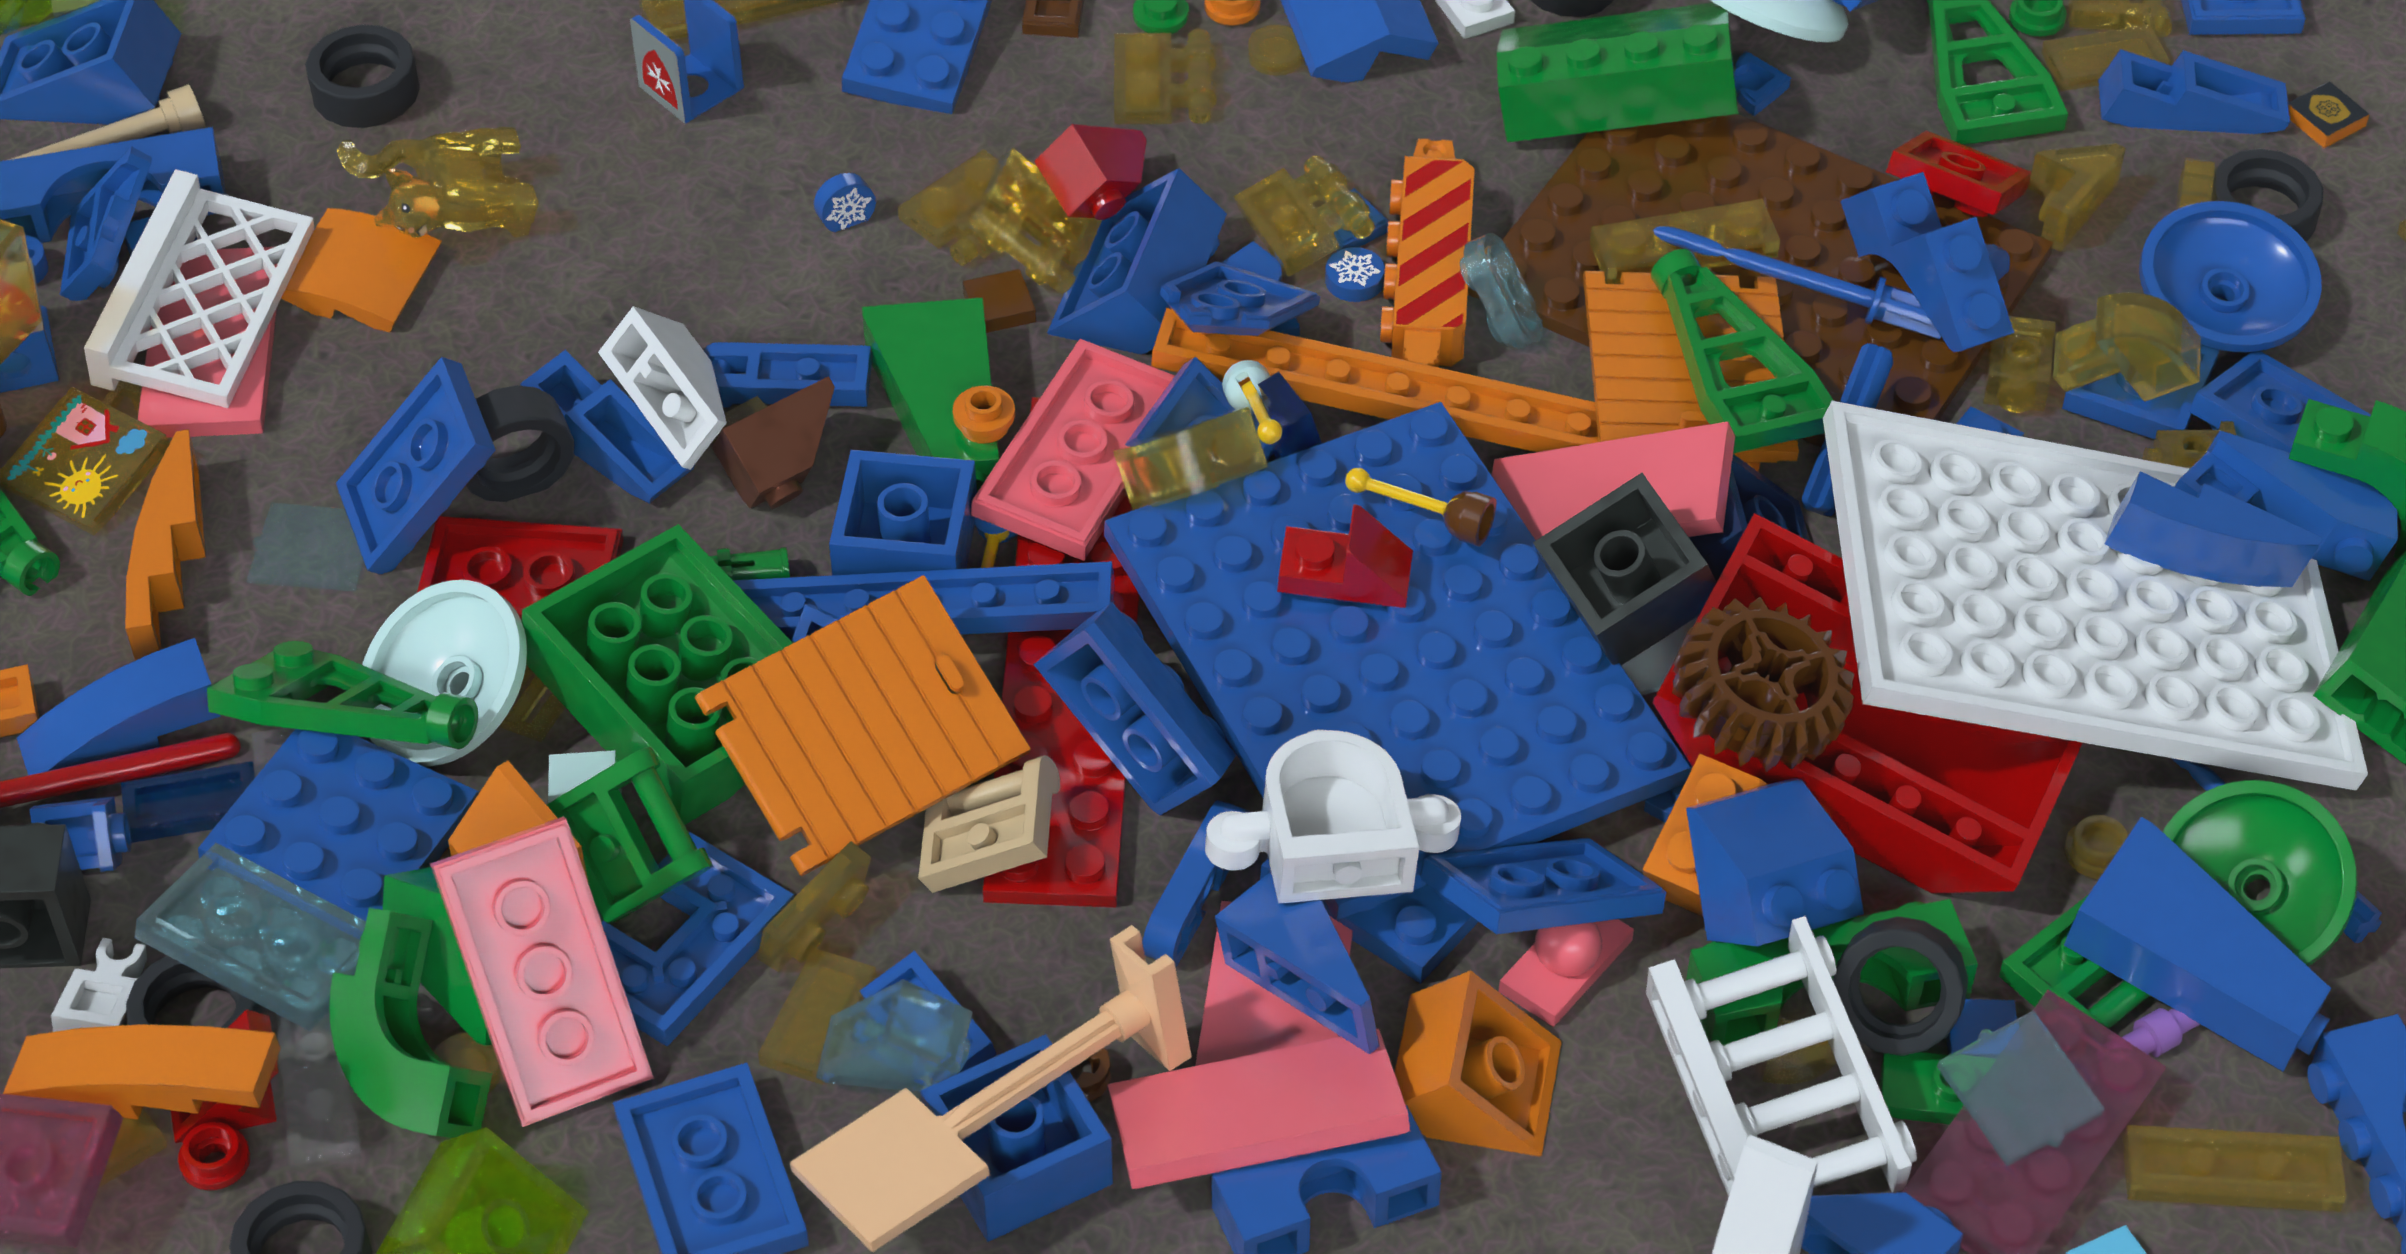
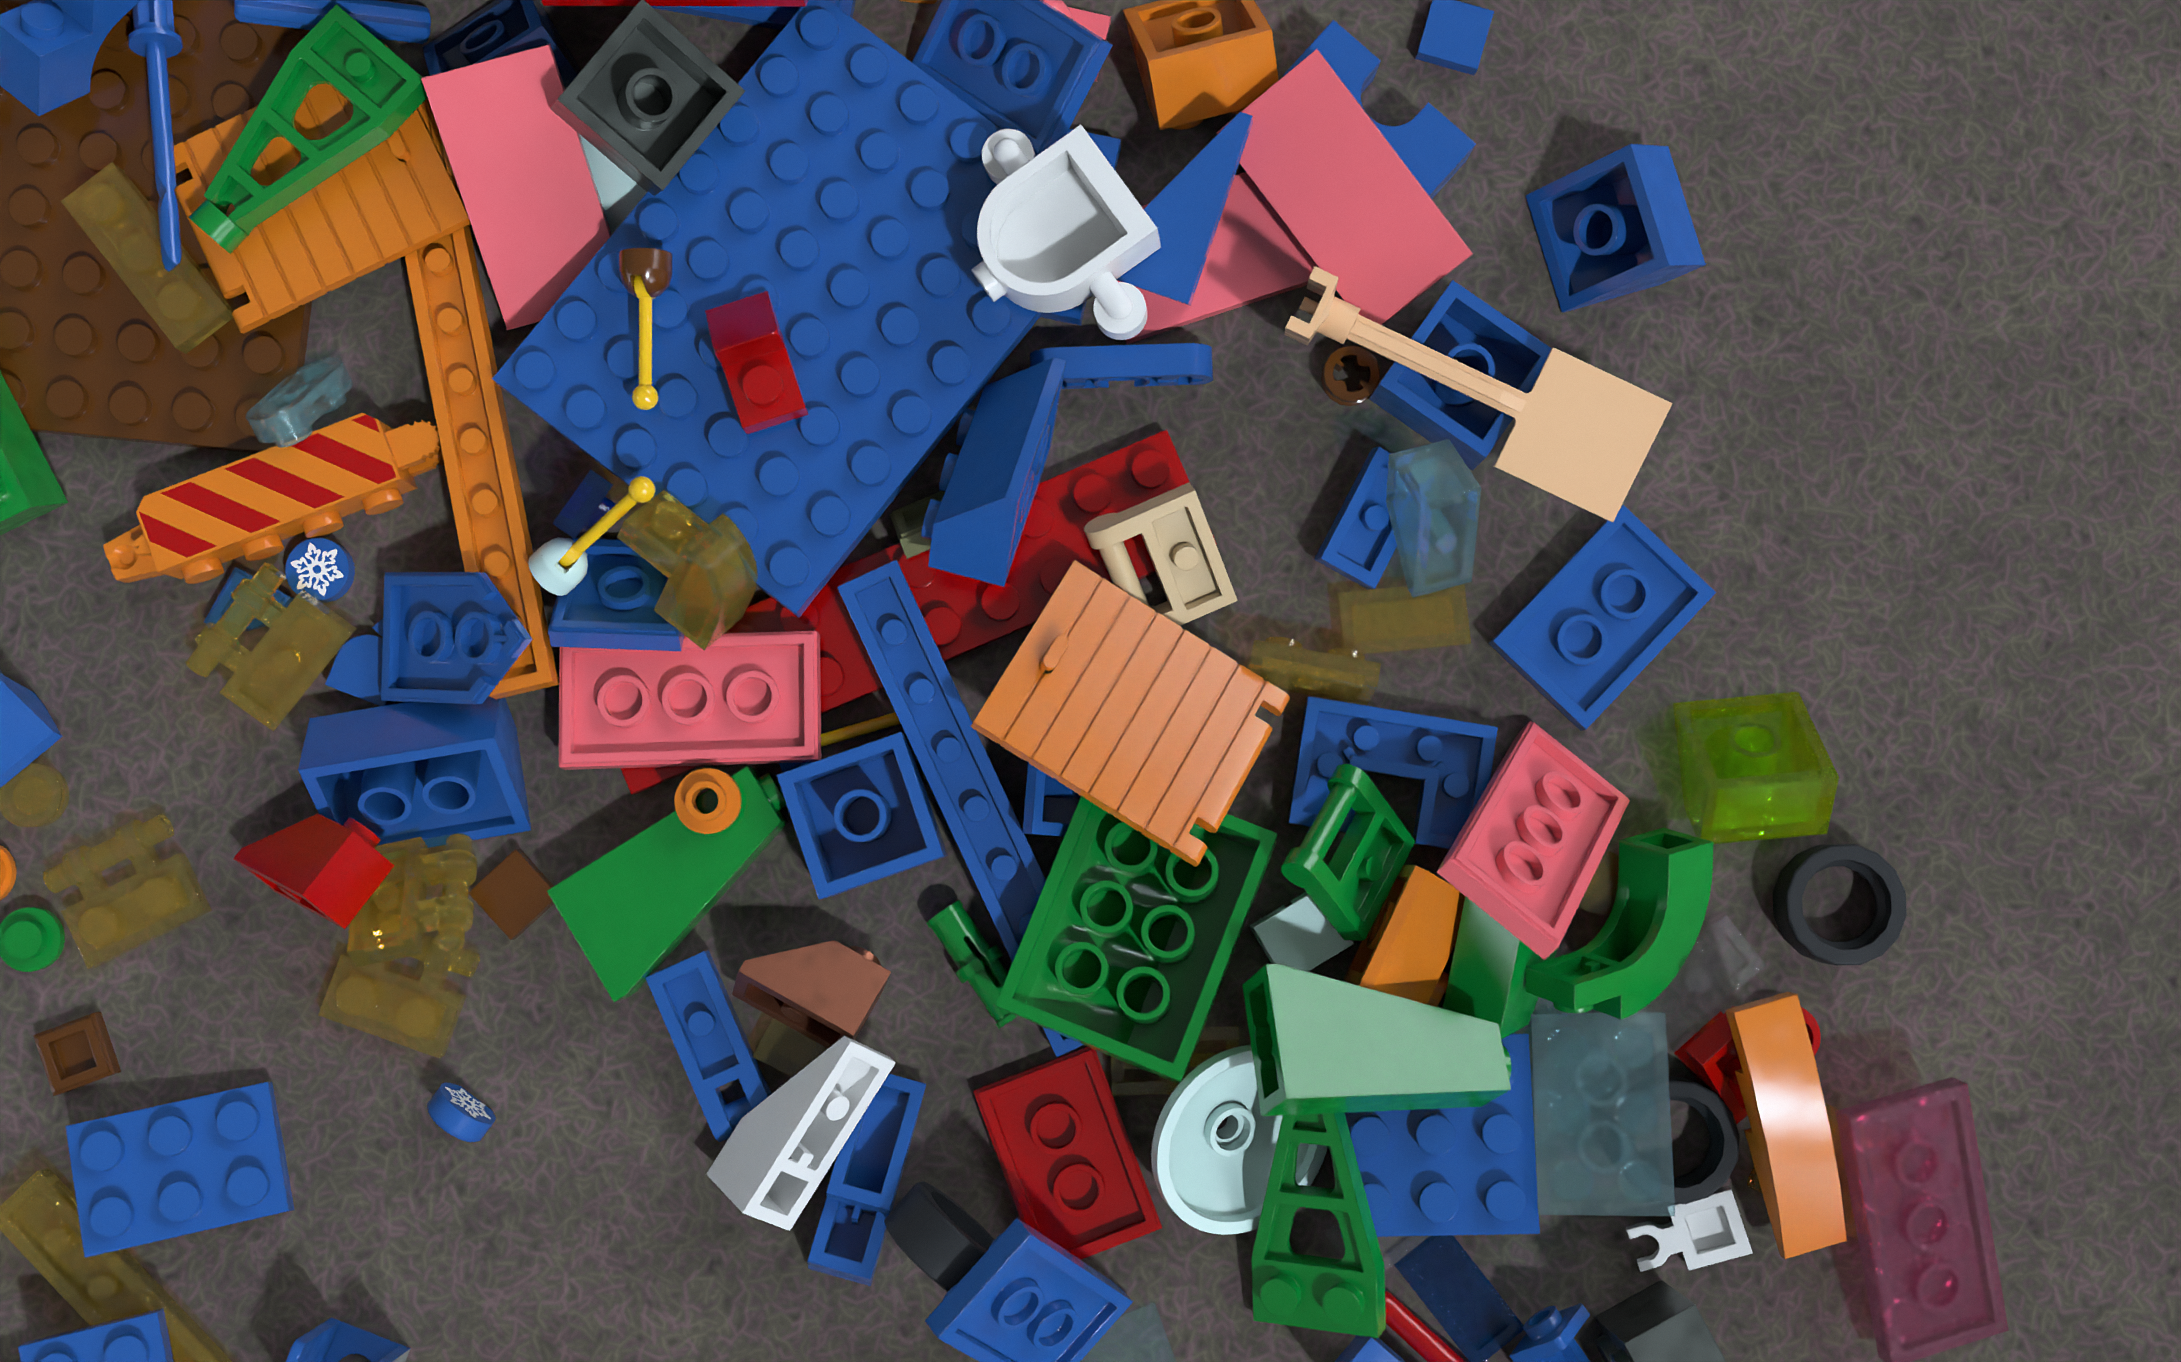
camera: 120 degrees left, 35 degrees up
none -> slope [1242,964,1511,1116]

